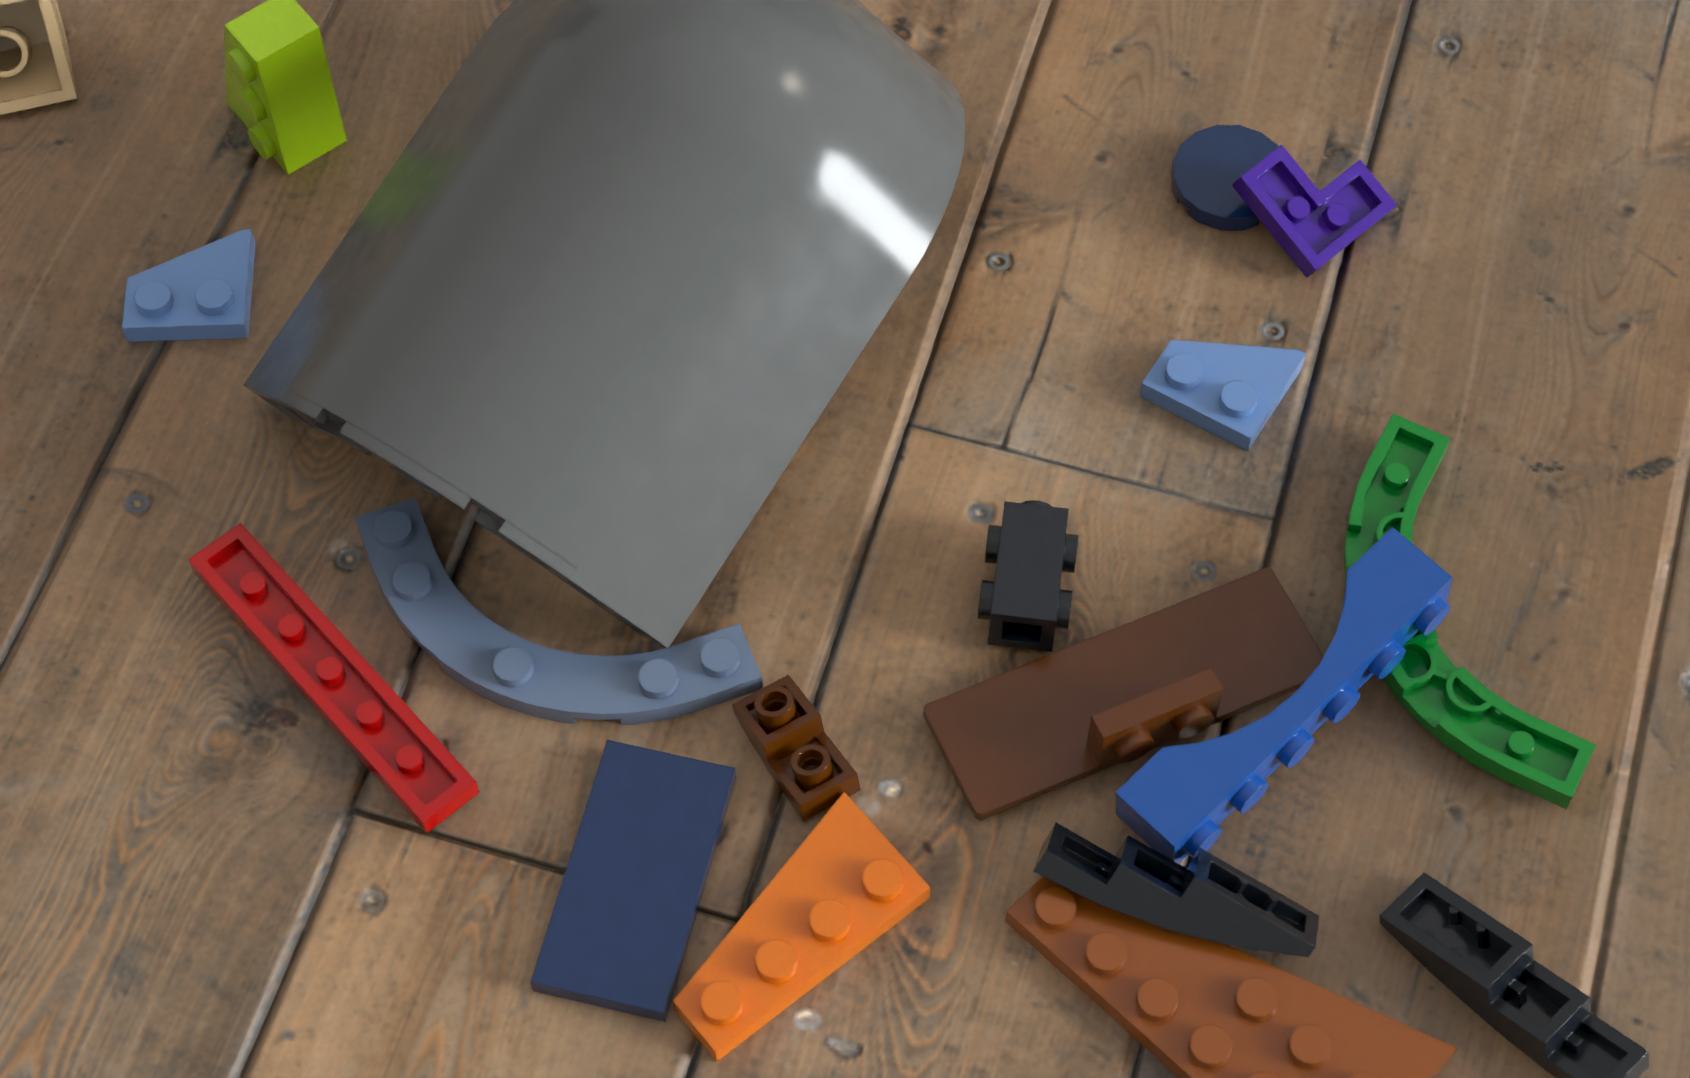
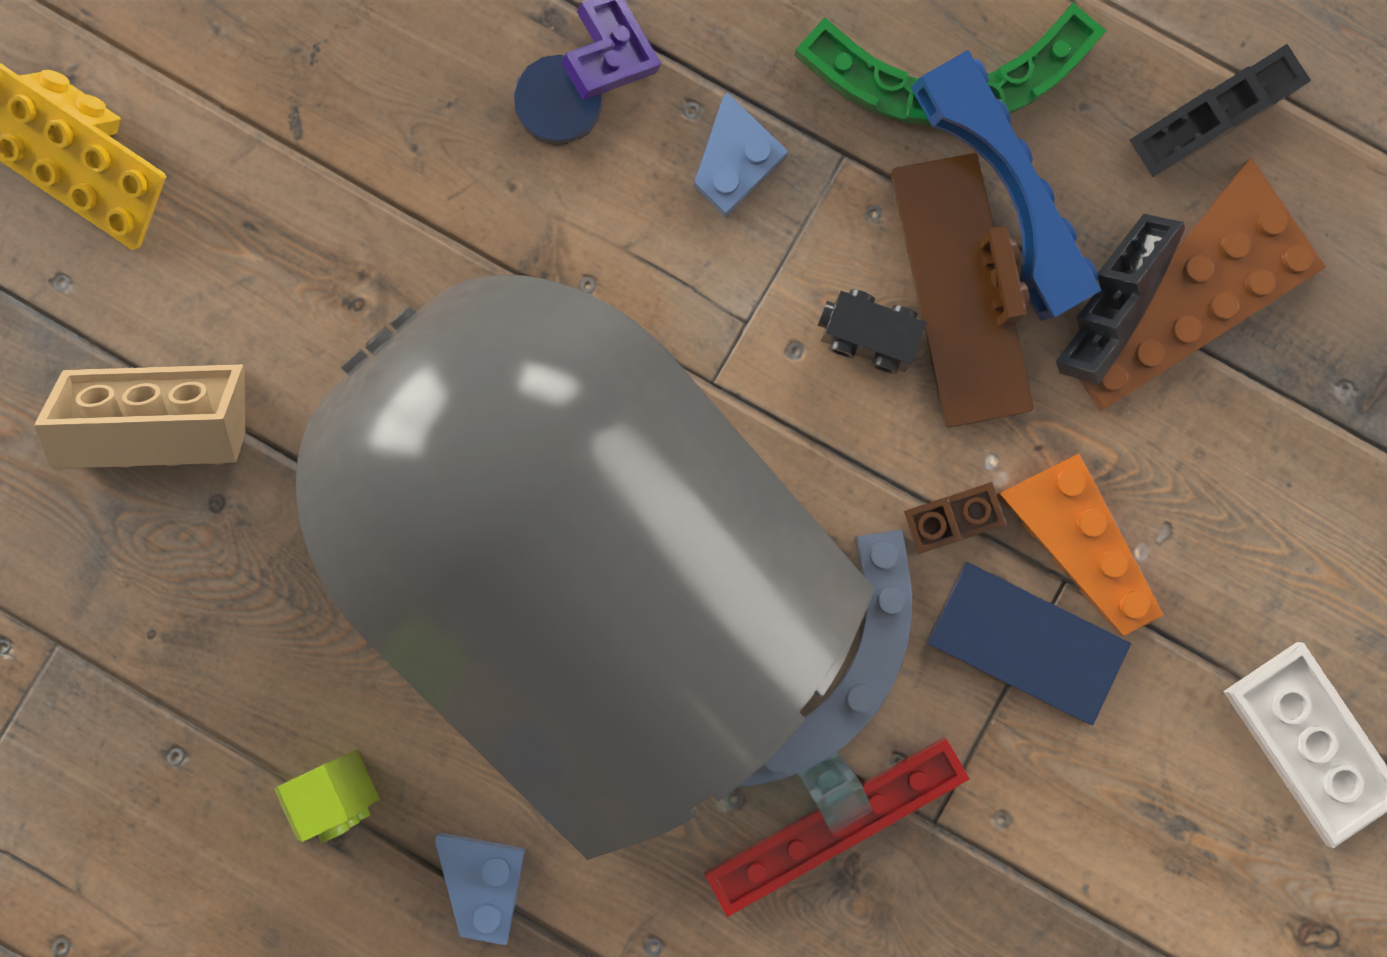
camera: 85 degrees left, 25 degrees up
none -> clear light blue slope [798,751,872,833]

